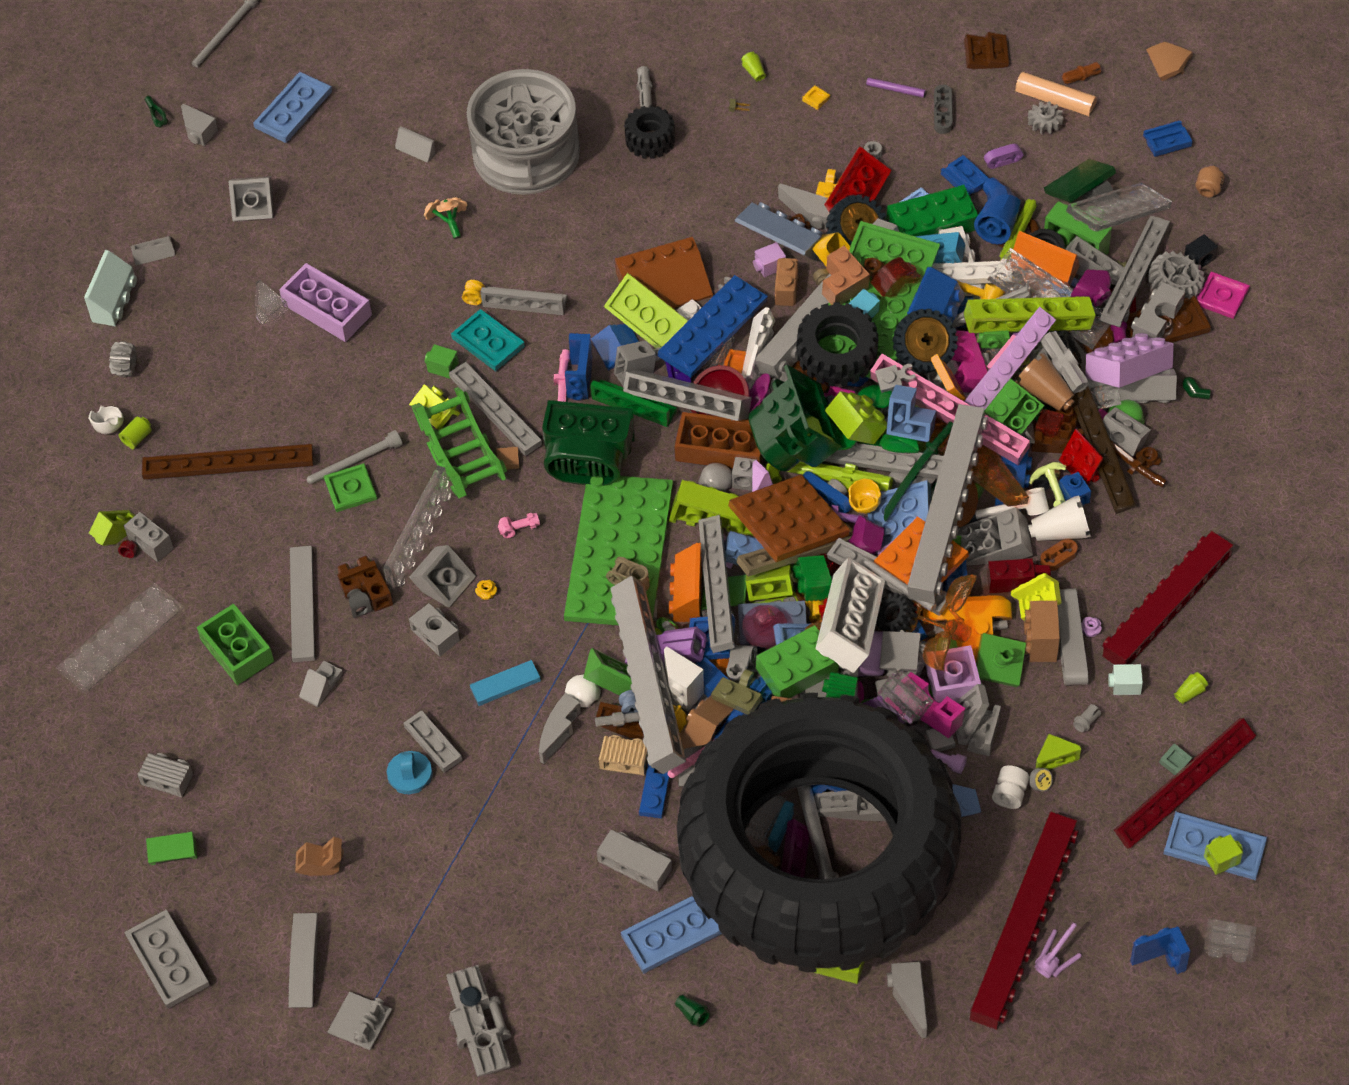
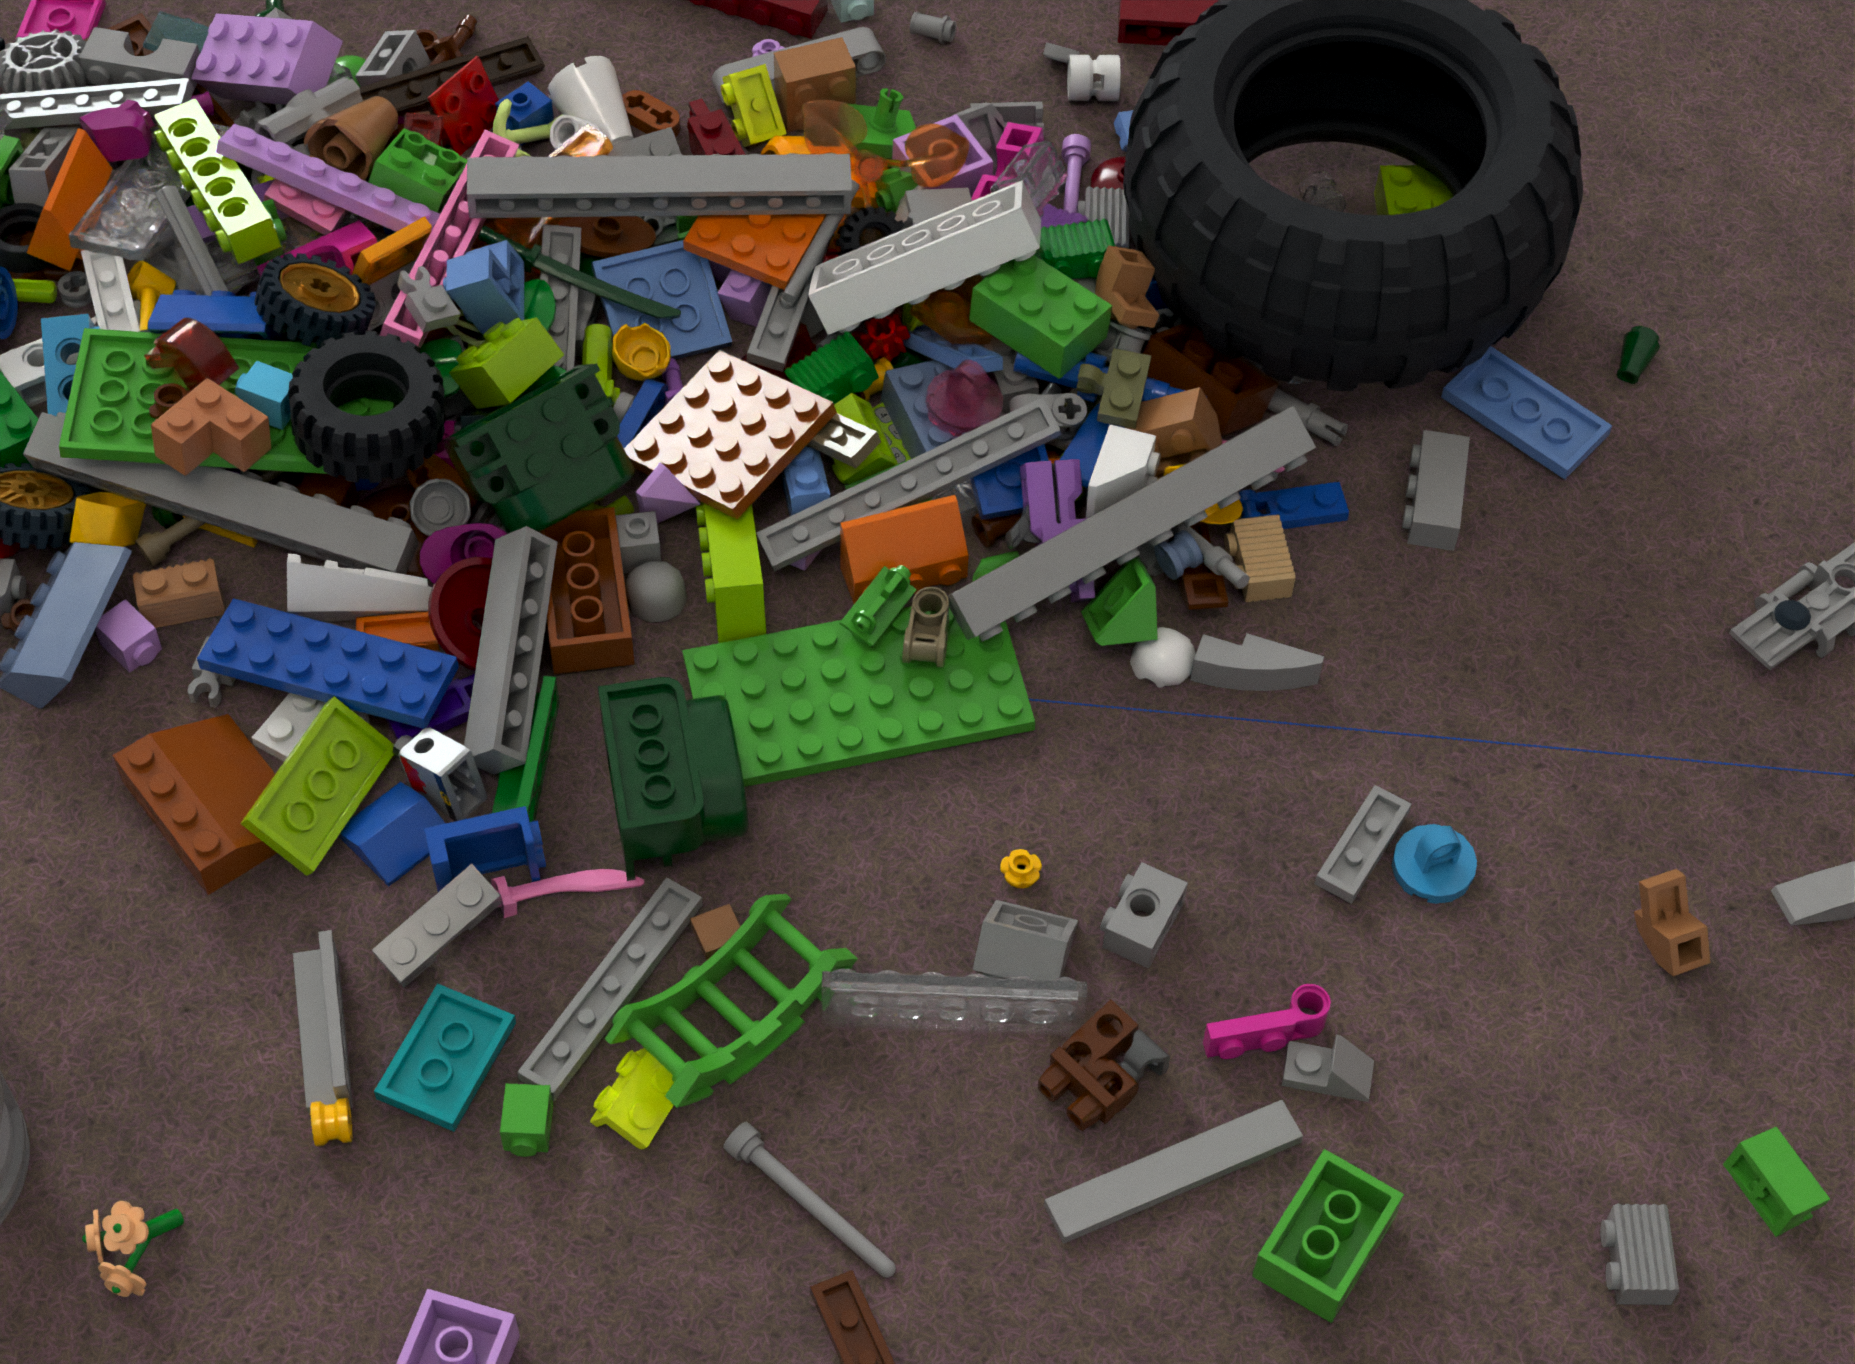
camera: 115 degrees left, 0 degrees up
bright green tile [324,463,377,512] -> none
dark azure tile [470,660,541,706] -> none
bright pink bar [498,513,540,538] -> none
magenta piece [848,515,884,554] -> none
lime slope [1035,734,1081,770] -> none
none -> clear light blue piece [143,11,209,54]
none -> light grey arch [372,864,502,988]
none -> bright green hinge [839,565,917,647]
none -> dark pink plate [1203,984,1331,1059]

